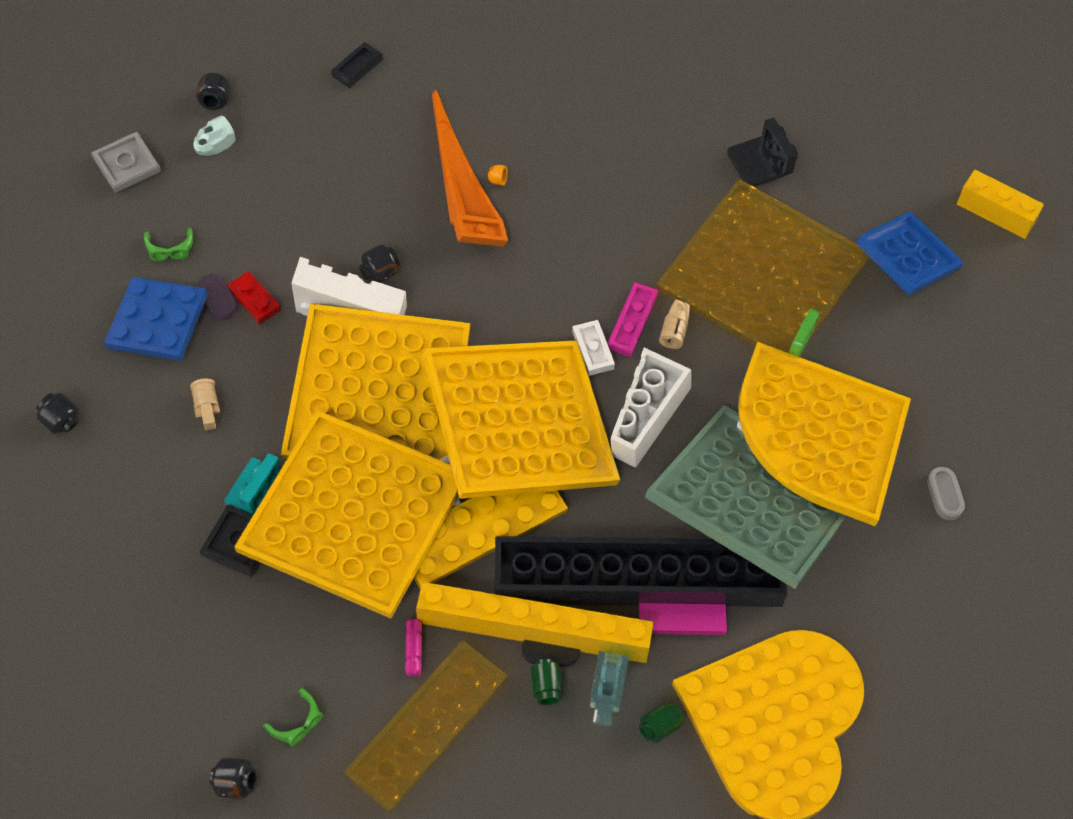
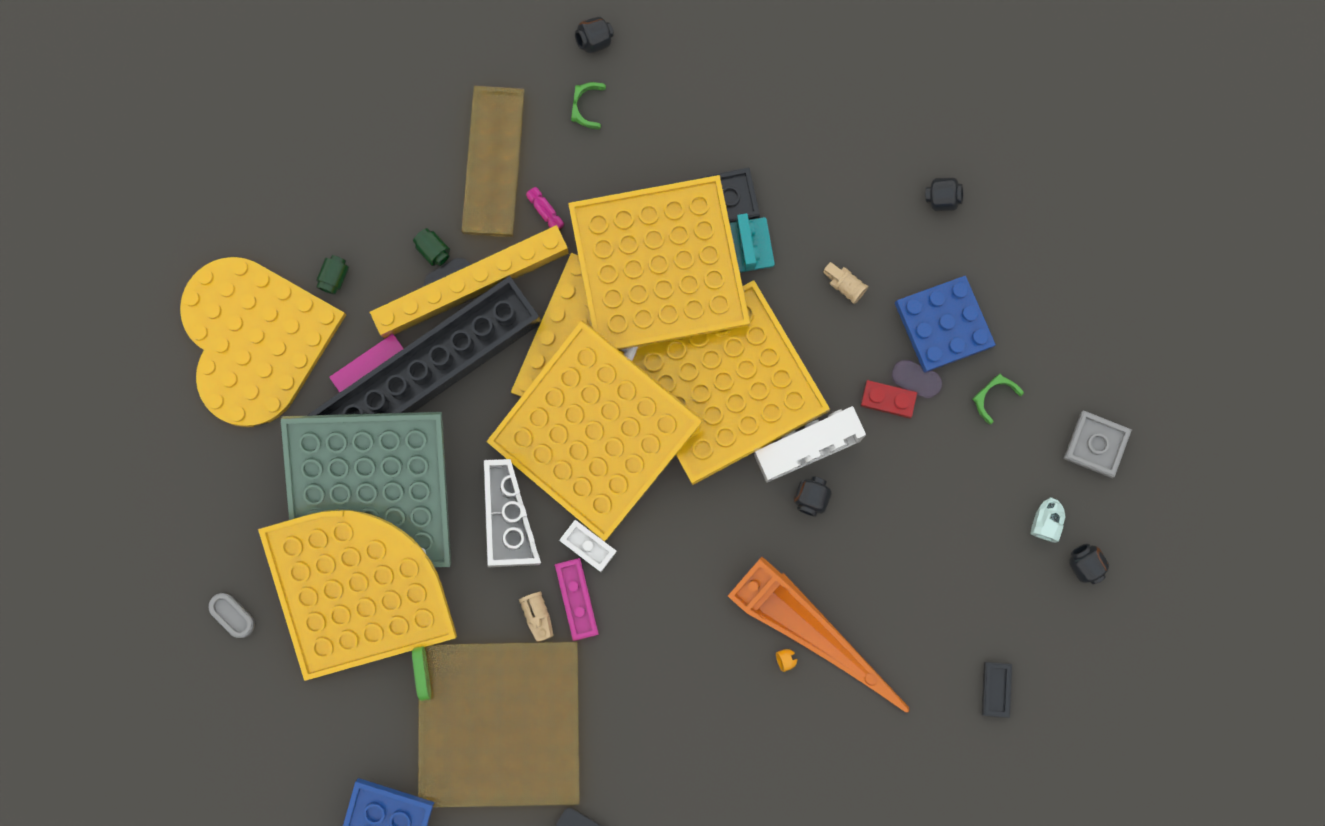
camera: 150 degrees right, 20 degrees up
clear light blue torso [590,651,629,726] -> none

